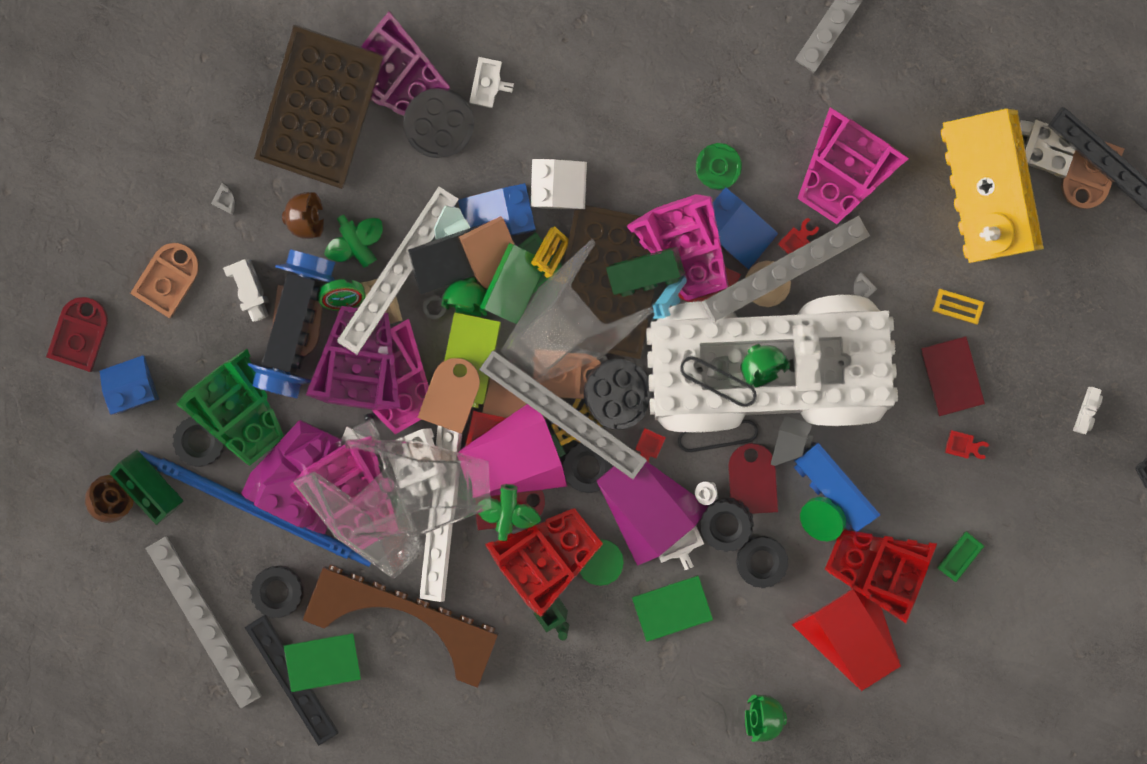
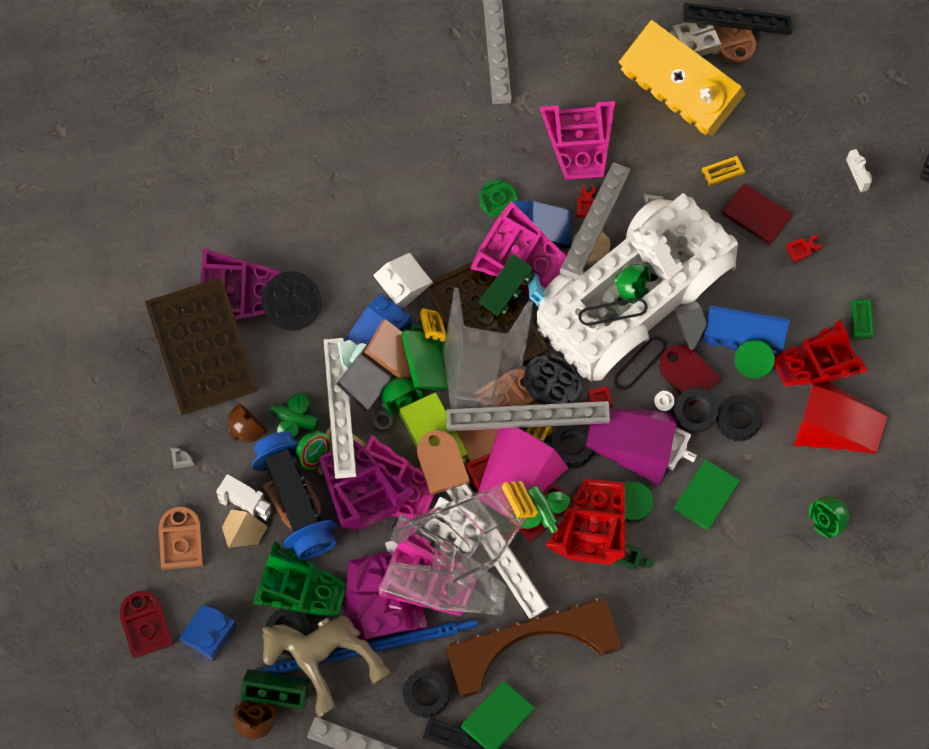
camera: 45 degrees left, 20 degrees down
white plate [469,57,514,108] -> none
none -> tan slope [222,510,268,548]
none -> dark tan animal [262,616,391,718]
none -> yellow tile [502,481,538,518]

